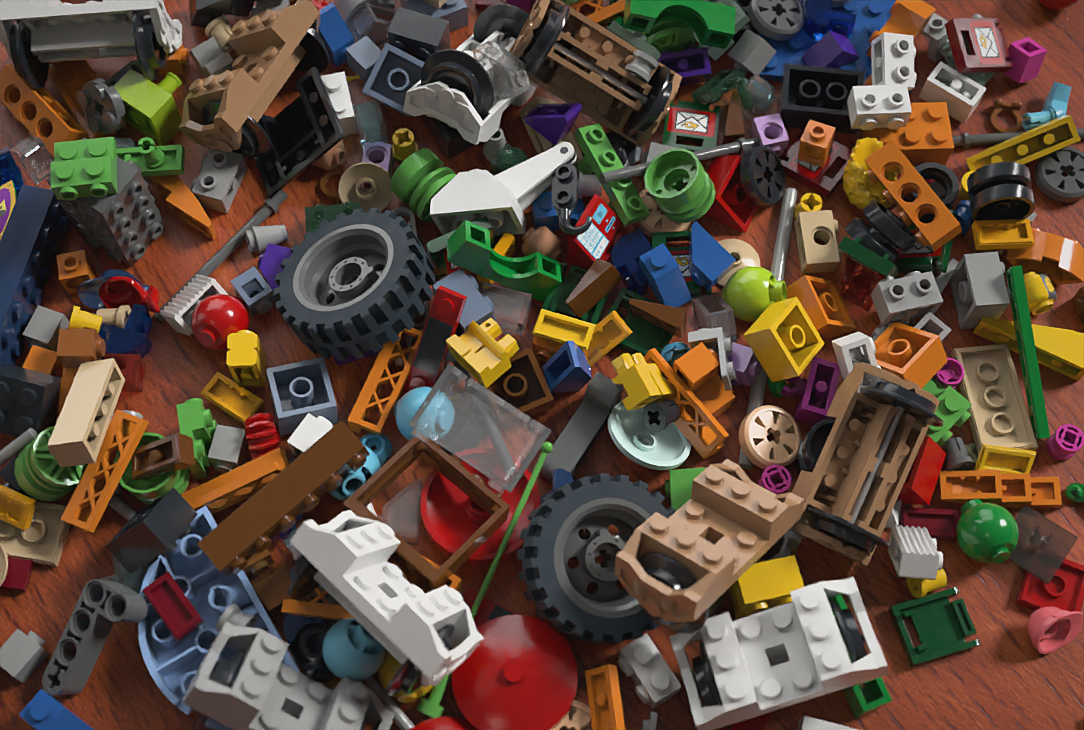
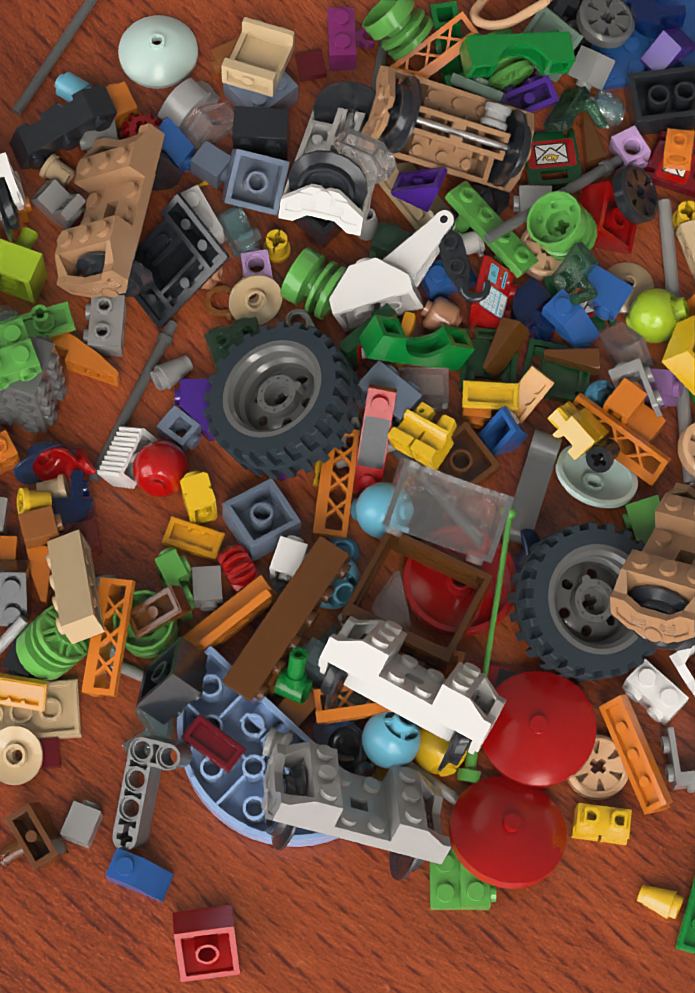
camera: 15 degrees left, 5 degrees up
none -> green pin [274,647,312,704]
none -> clear green plate [549,242,599,306]

